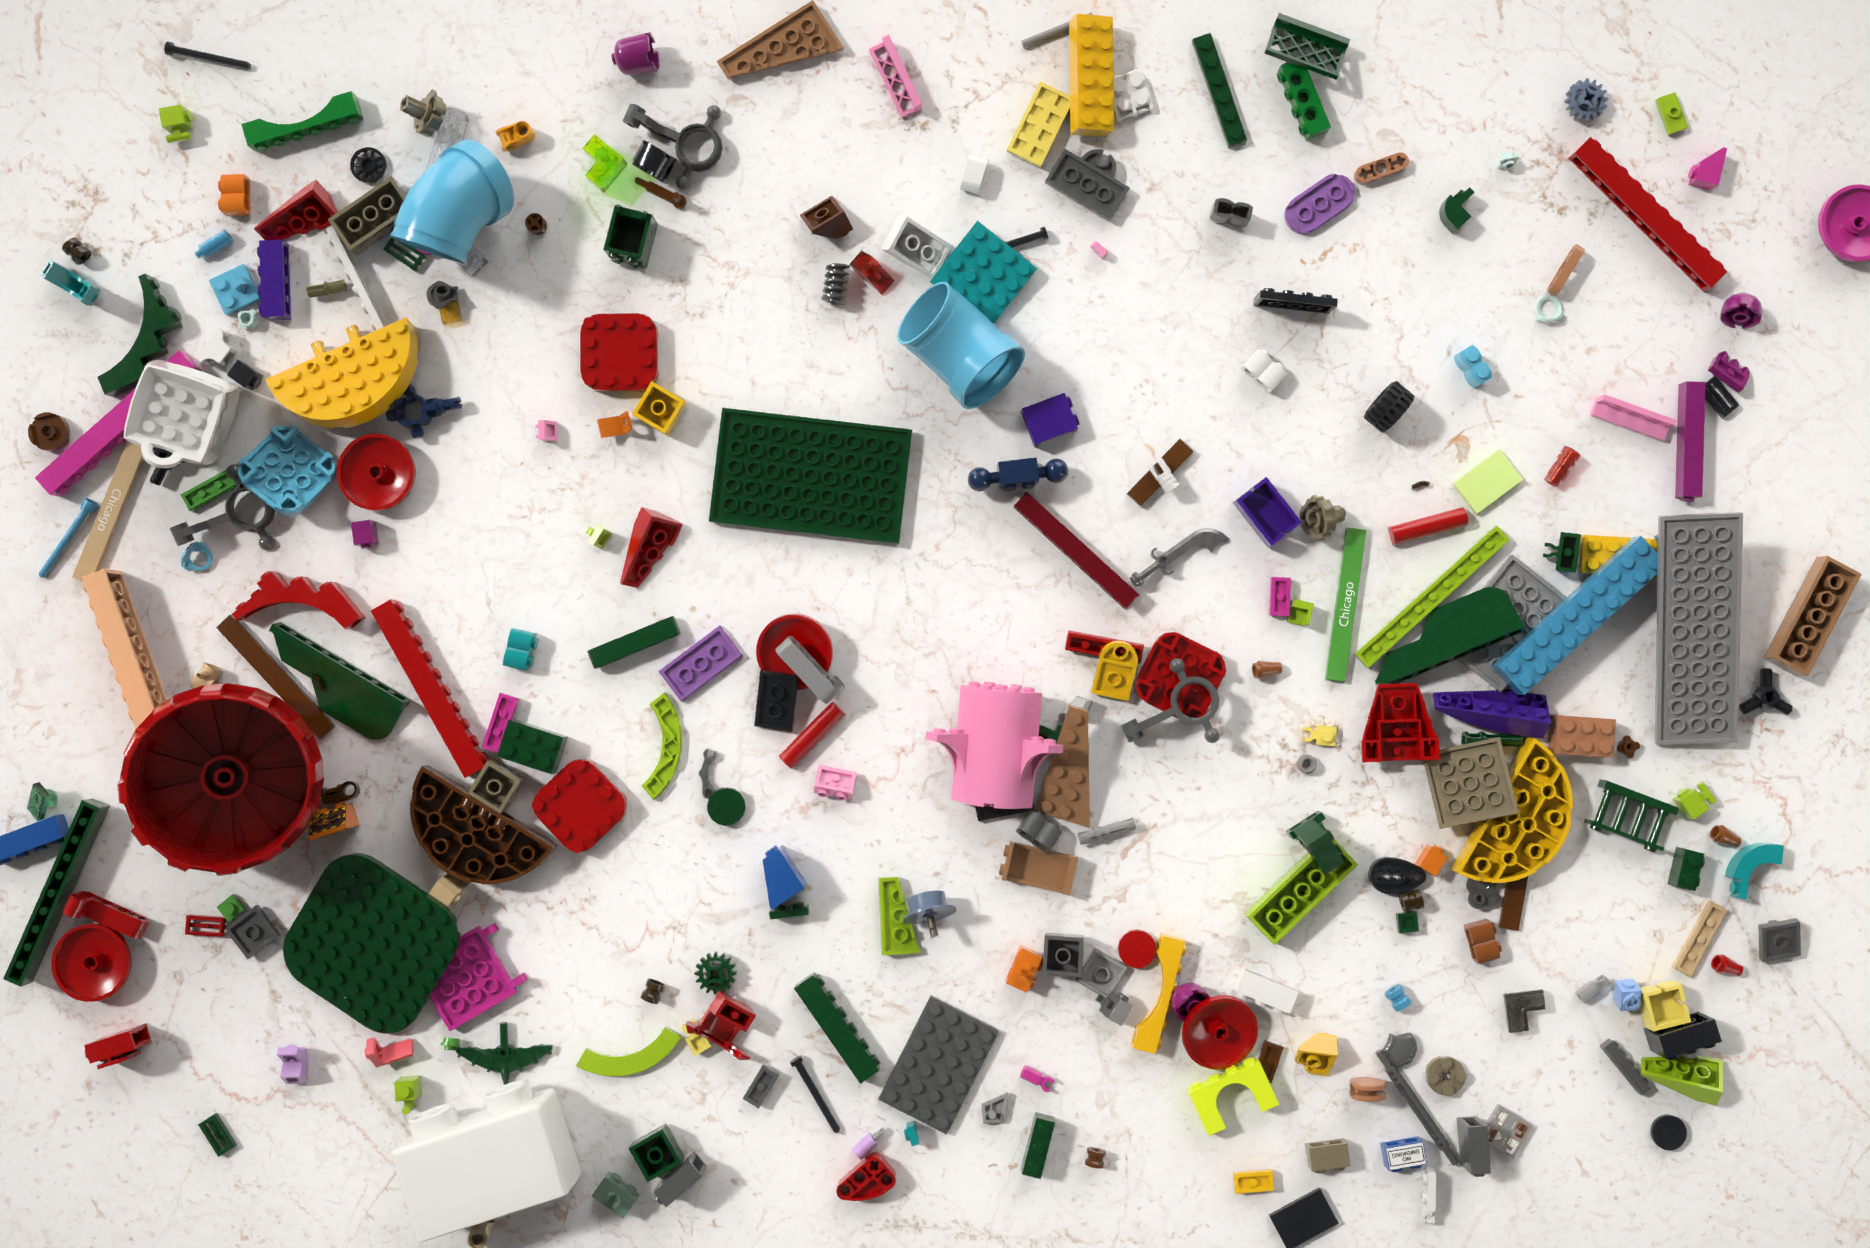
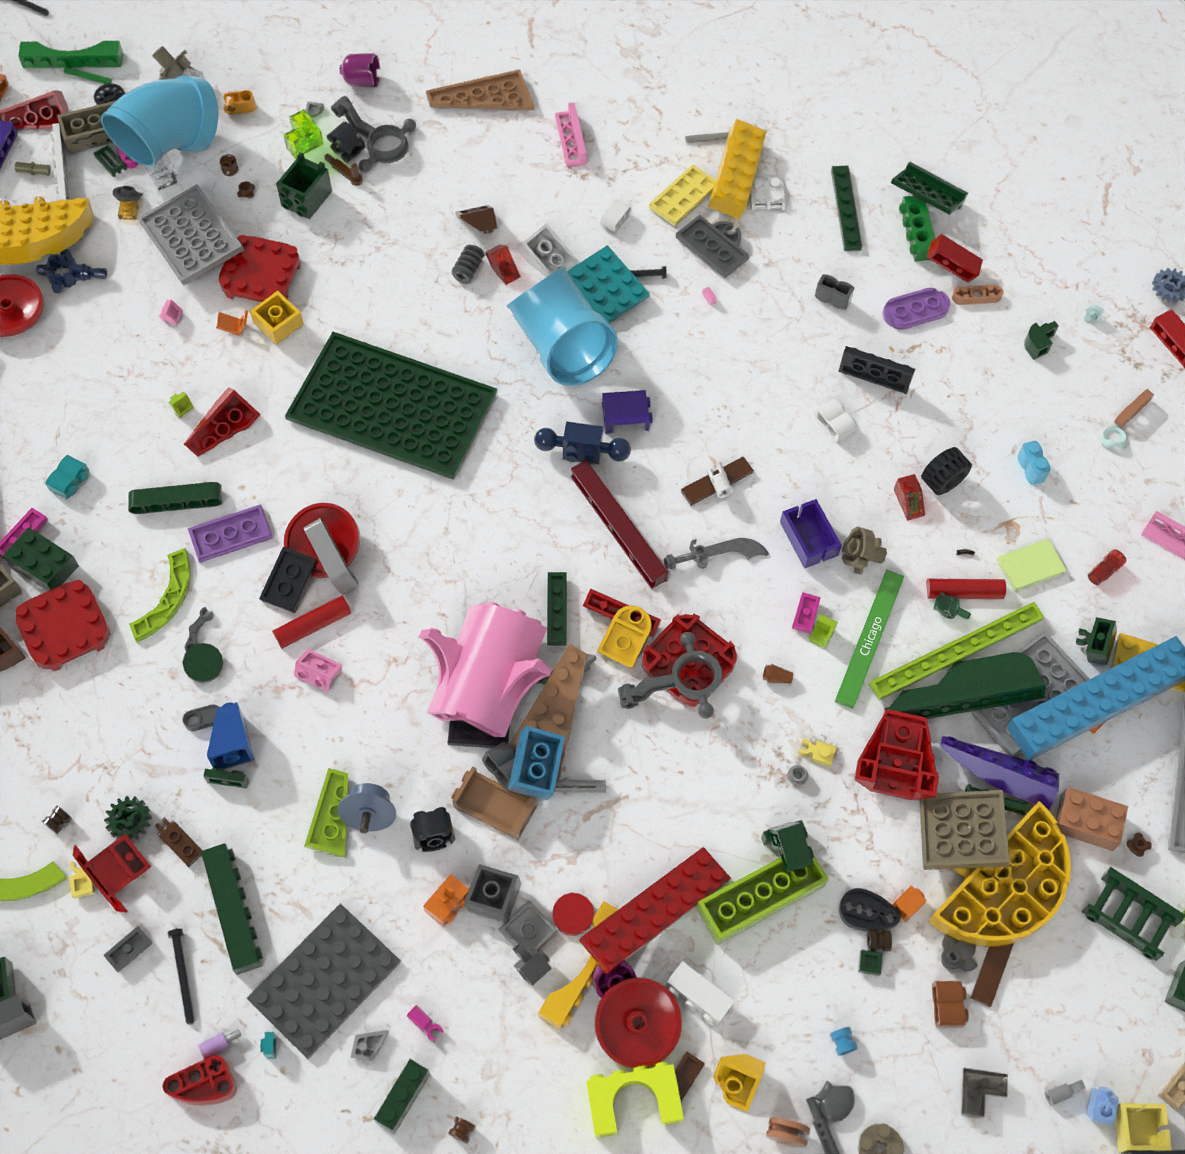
camera: 10 degrees right, 25 degrees down
none -> green bar [64,67,112,84]
none -> light grey plate [137,184,244,286]
none -> reddish brown hinge [155,817,203,868]
none -> dark grey piece [182,704,219,731]
none -> reddish brown plate [237,181,255,198]
none -> light grey tile [304,102,324,118]
none -> black brick [410,807,456,852]
none -> dark azure brick [508,726,565,800]
none -> dark green plate [547,572,567,646]
none -> red plate [579,847,731,974]
none -> clear red slope [893,474,925,521]
none -> red brick [927,234,983,283]
none -> clear green piece [933,592,971,620]

